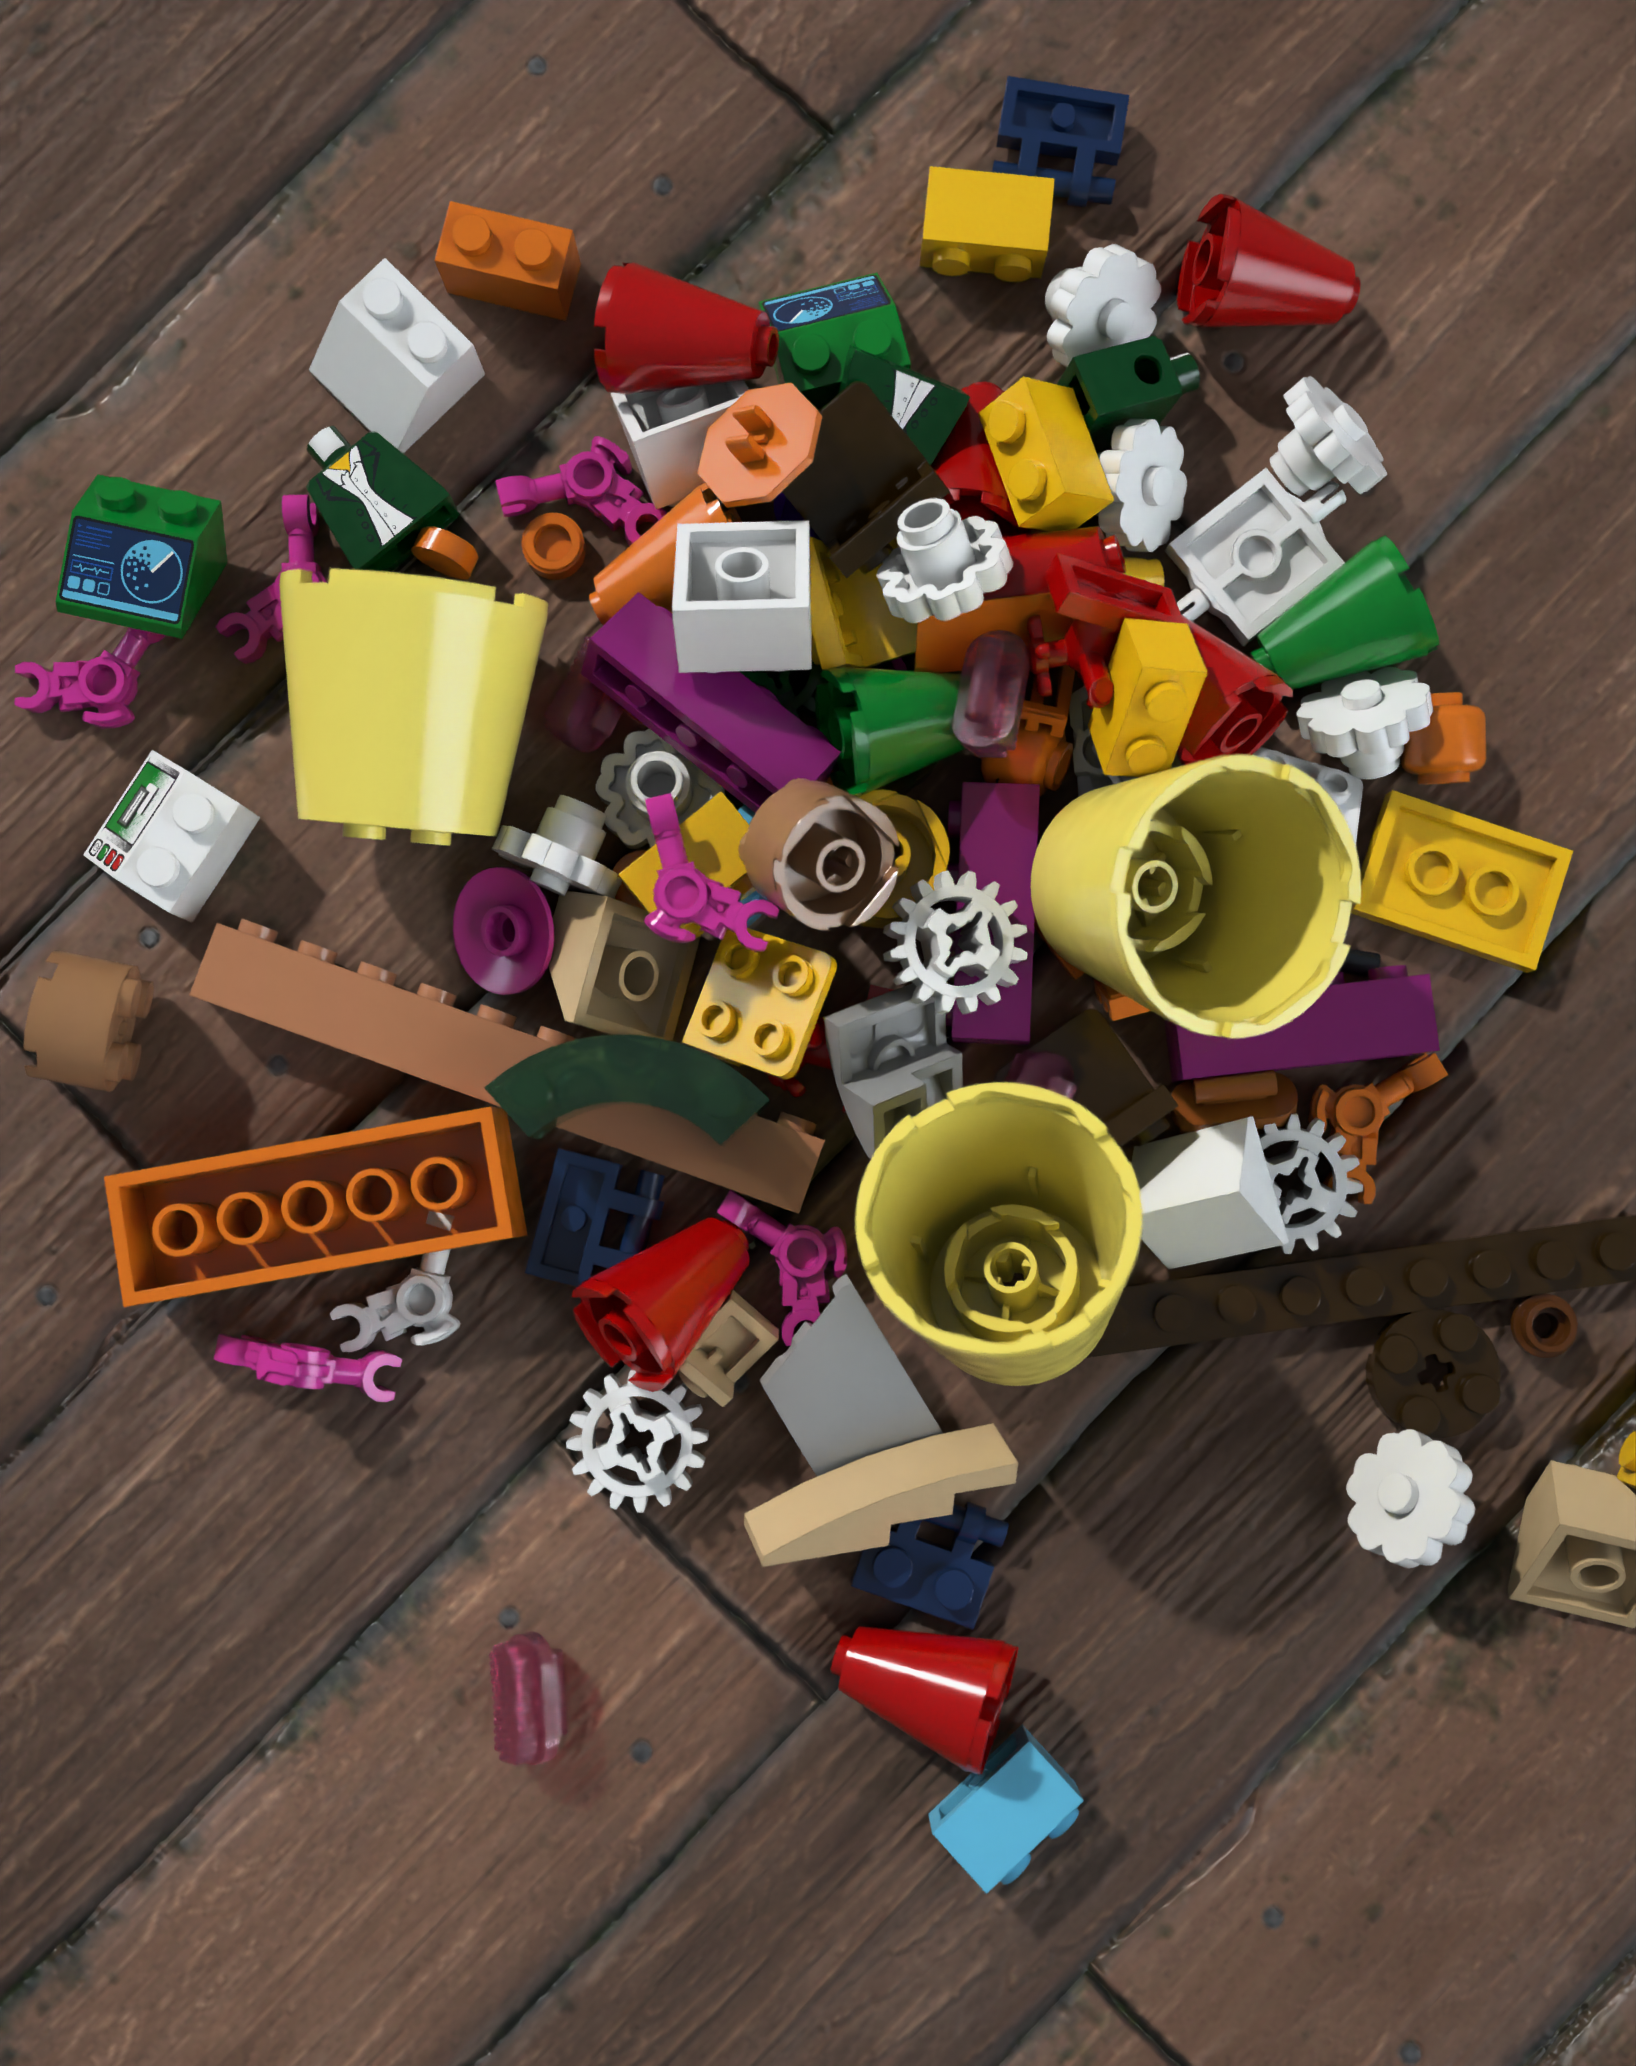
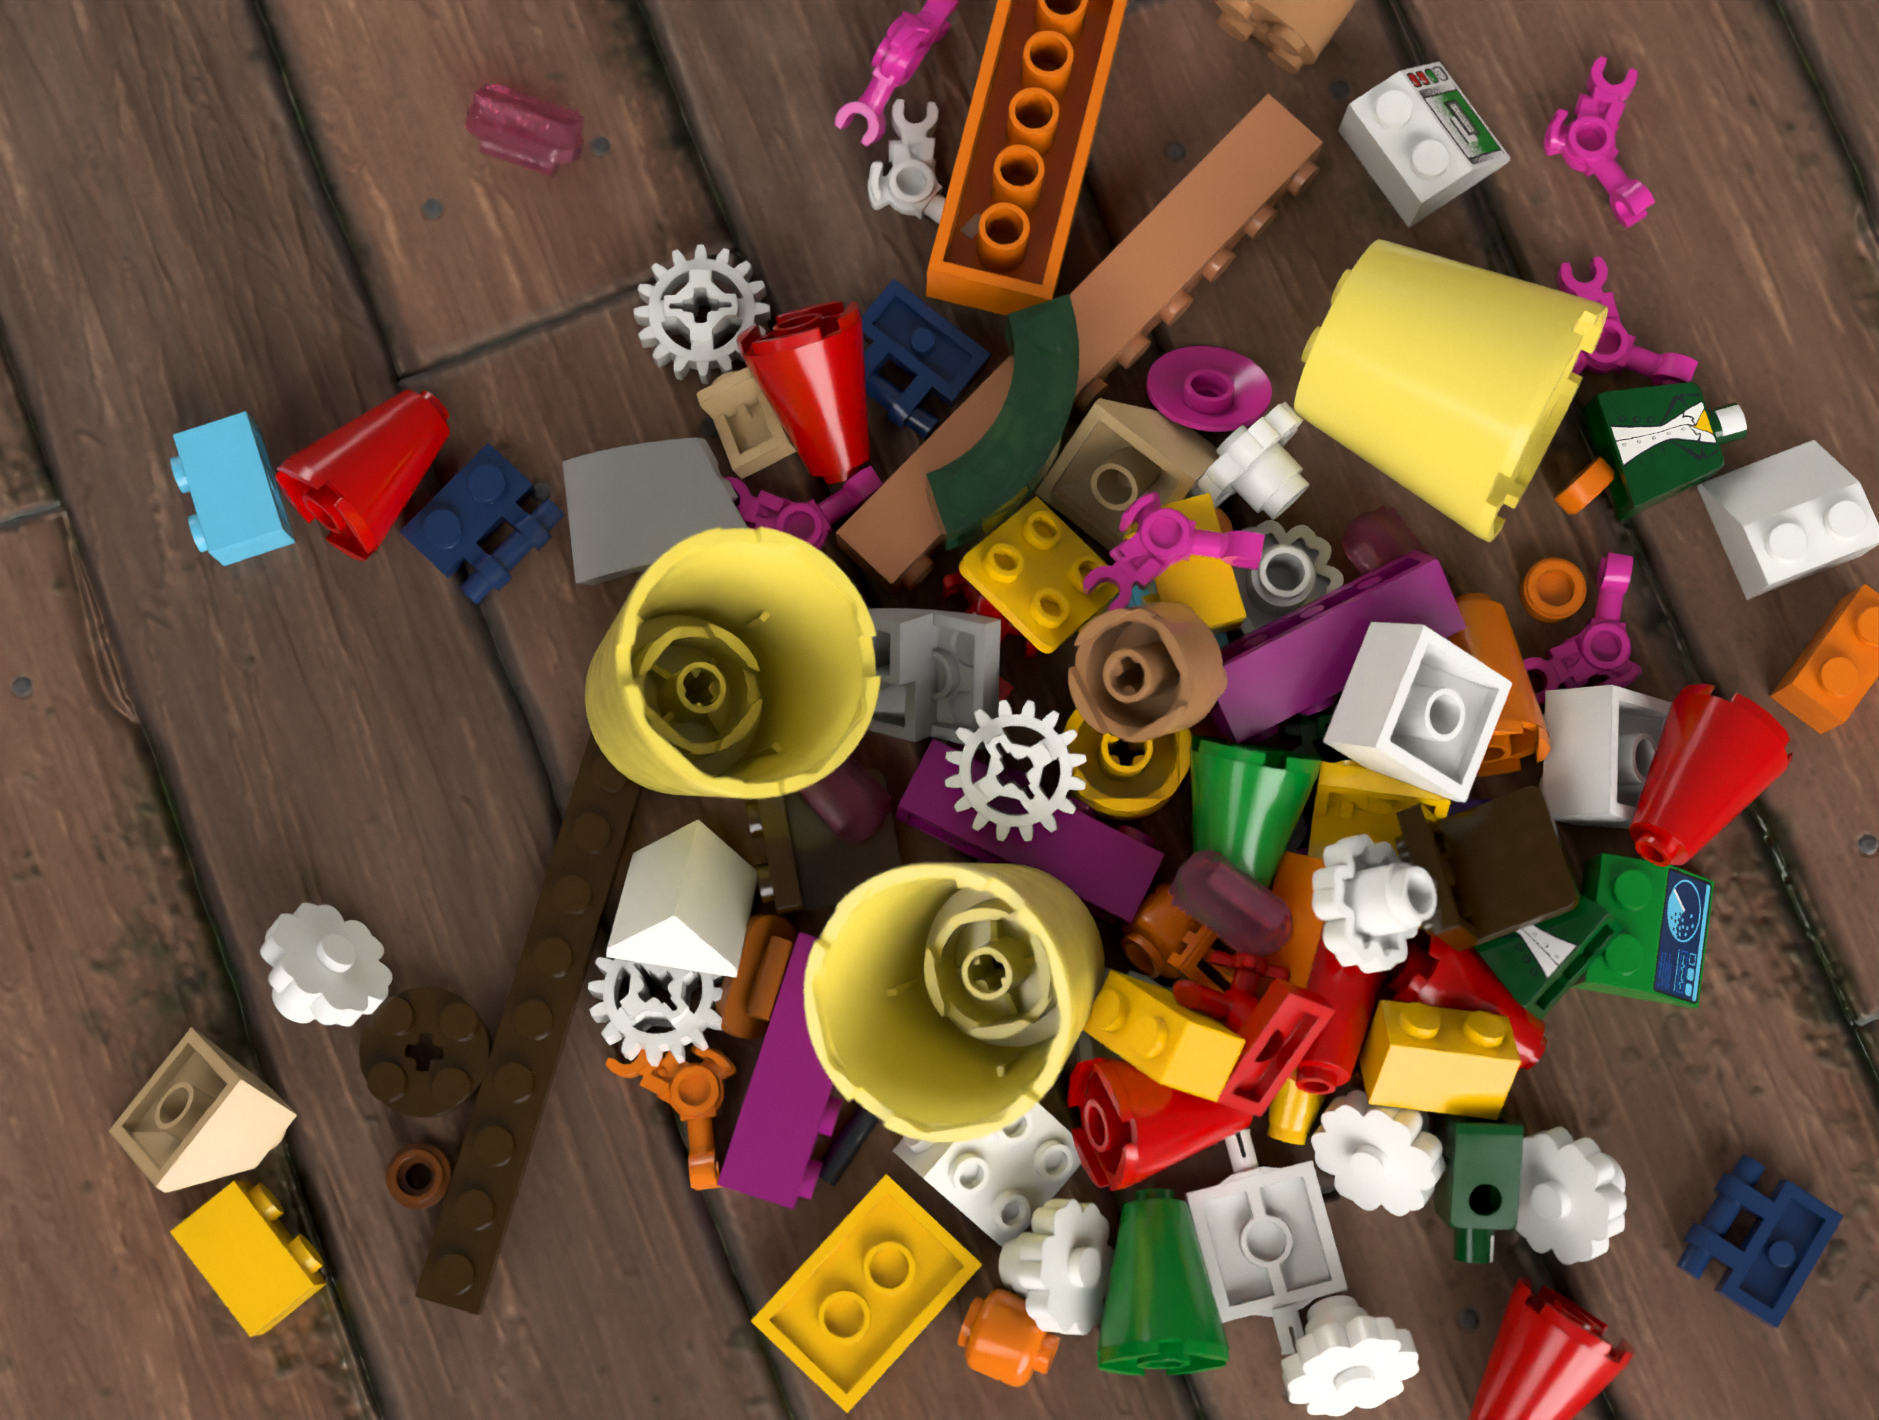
camera: 115 degrees right, 5 degrees down
slope [55,474,228,639] -> none
orange piece [697,382,823,508] -> none
tan slope [744,1423,1018,1567] -> none
yellow brick [919,166,1055,282] -> none

